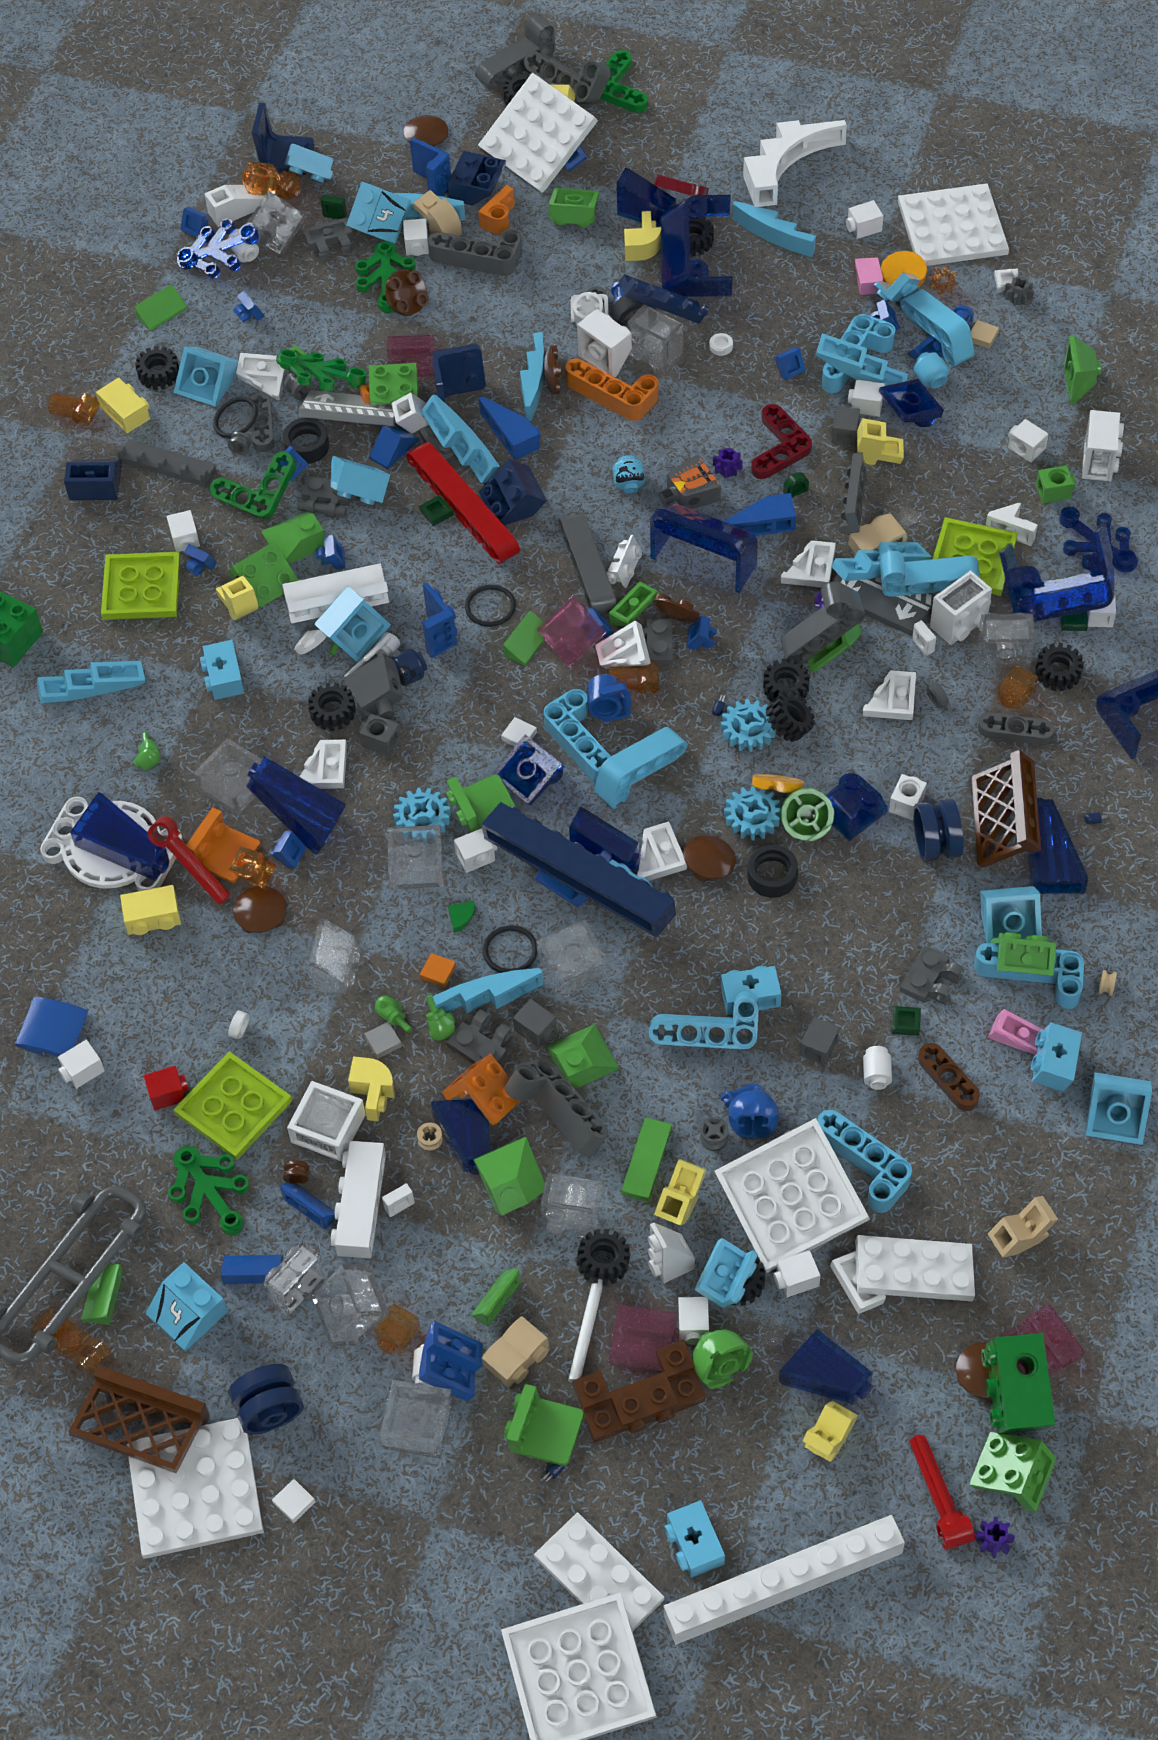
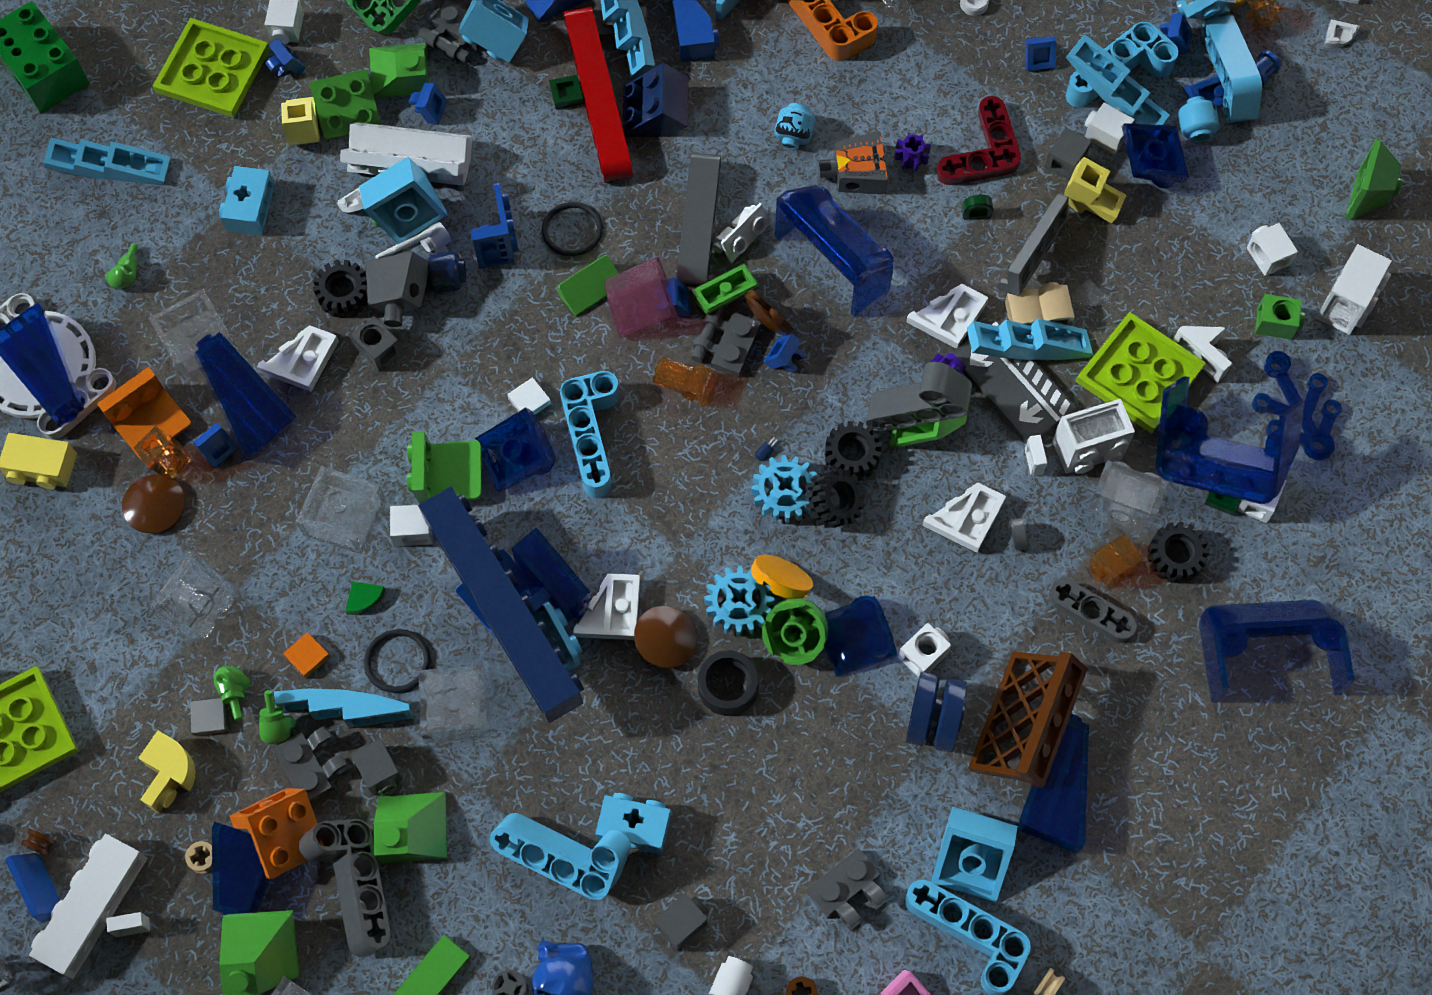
camera: 20 degrees right, 10 degrees up
red axle [148,816,230,904] -> none
white tile [228,1010,249,1039] -> none
piece [287,1081,366,1162] -> none
medium azure gear [393,788,451,842] -> none
blue piece [587,674,632,722] -> none
medium azure beam [594,727,688,809] -> none
white wing [595,621,651,669] -> none
blue slope [722,493,796,540] -> none
medium azure beam [880,551,980,597] -> none
dark green tile [892,1006,921,1036] -> none
tan tile [971,320,999,349] -> none
bright green bracket [991,933,1056,976] -> none
dark grey gear [1005,277,1034,305] -> none
dark blue piece [1084,813,1108,824] -> none

